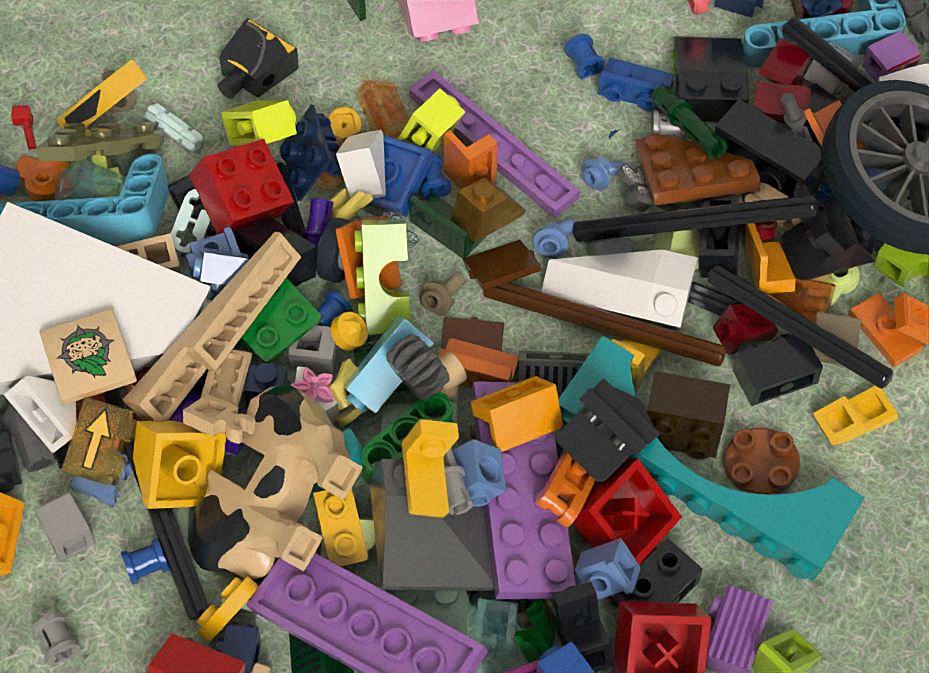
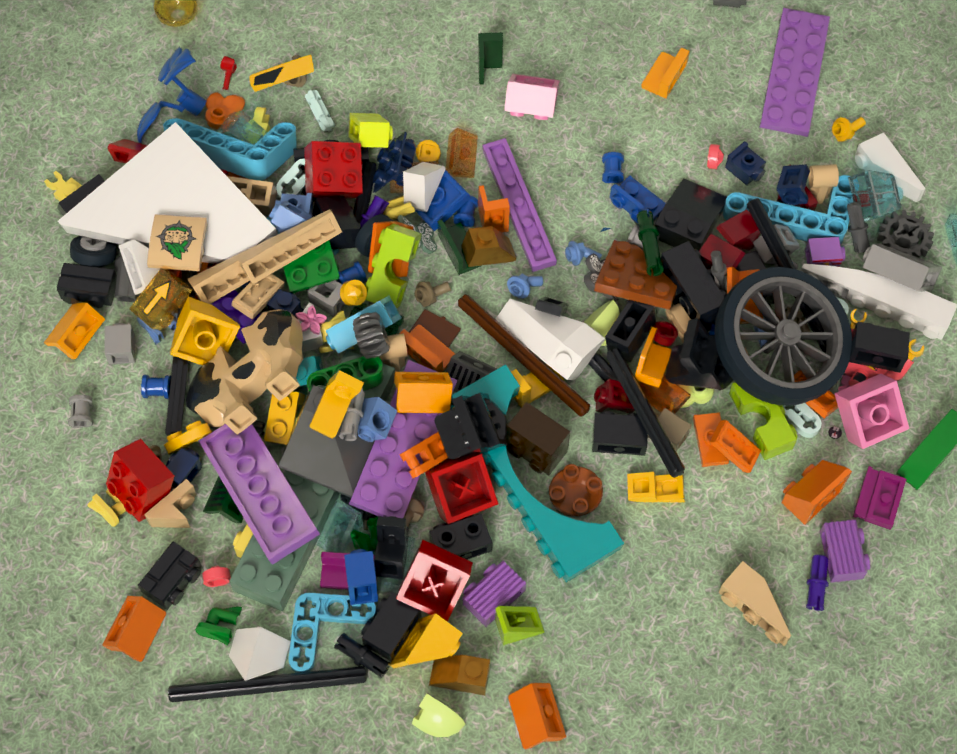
camera: 25 degrees right, 5 degrees up
olive plate [38,123,164,161] -> none
tan plate [183,394,255,444] -> none
black torso [218,18,299,99] -> none
neon yellow brick [398,88,465,153] -> none
reddish brown piece [463,240,542,290] -> none
black axle [573,195,818,242] -> none
medium blue brick [574,538,641,600] -> none

